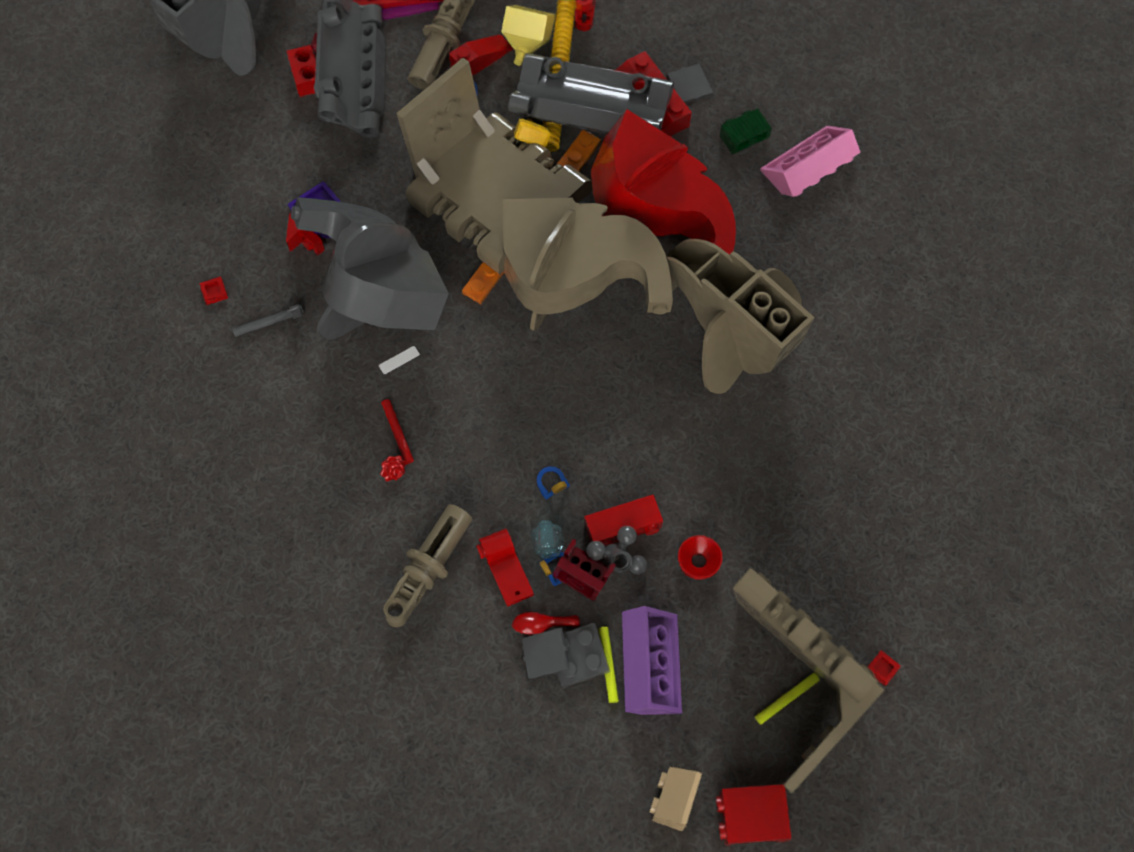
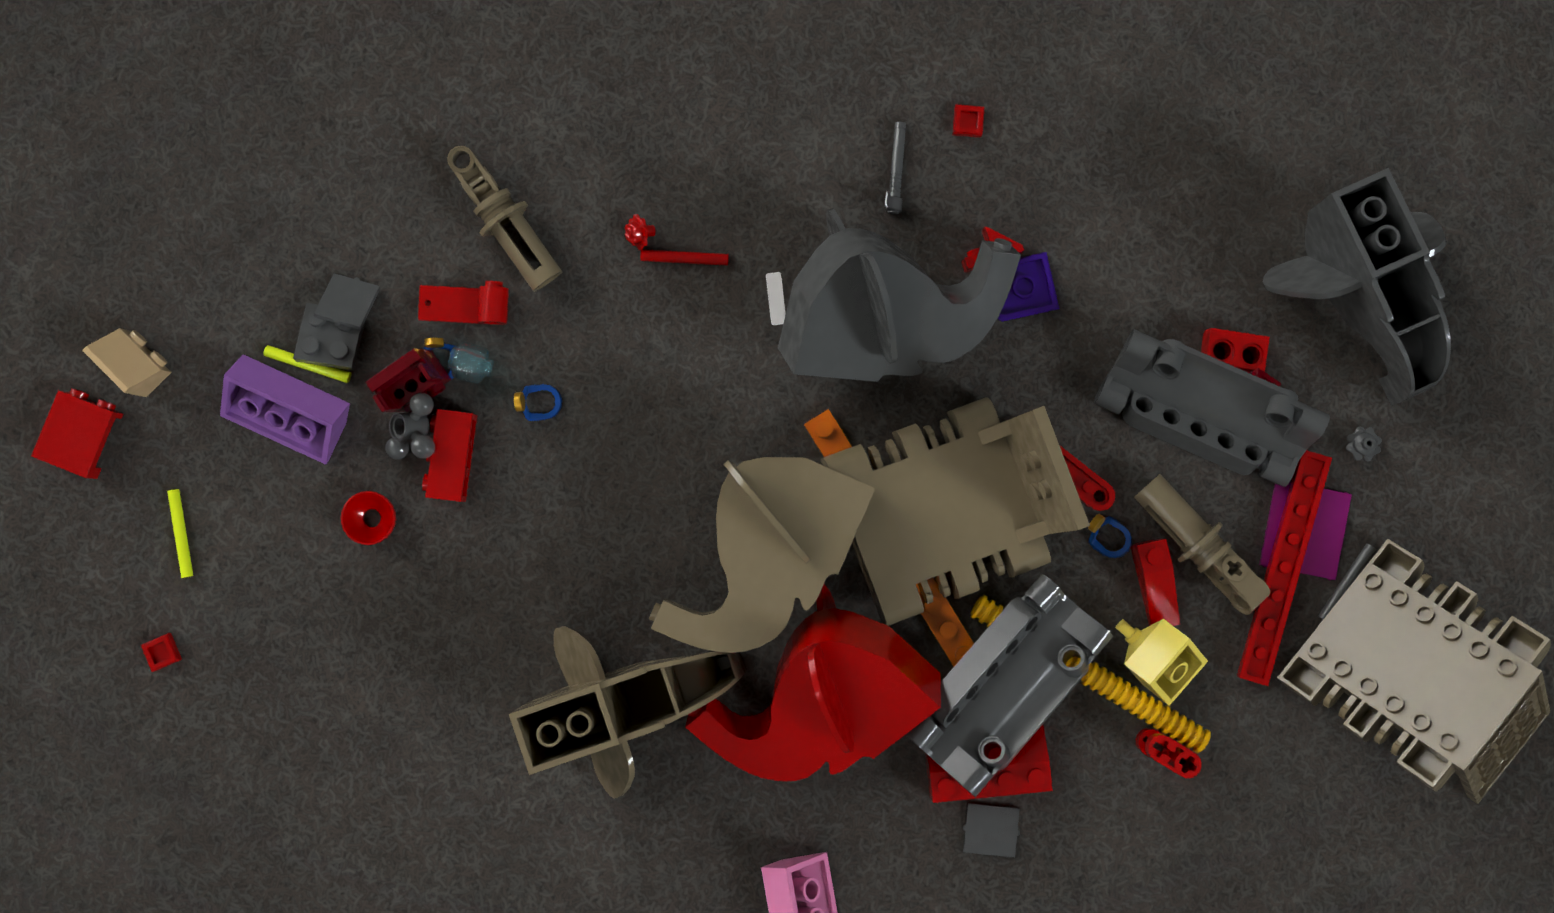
camera: 115 degrees right, 20 degrees up
red piece [511,612,580,636] -> none
yellow piece [514,119,551,147] -> none
dark green brick [720,108,772,155] -> none
dark tan bracket [733,568,884,793] -> none

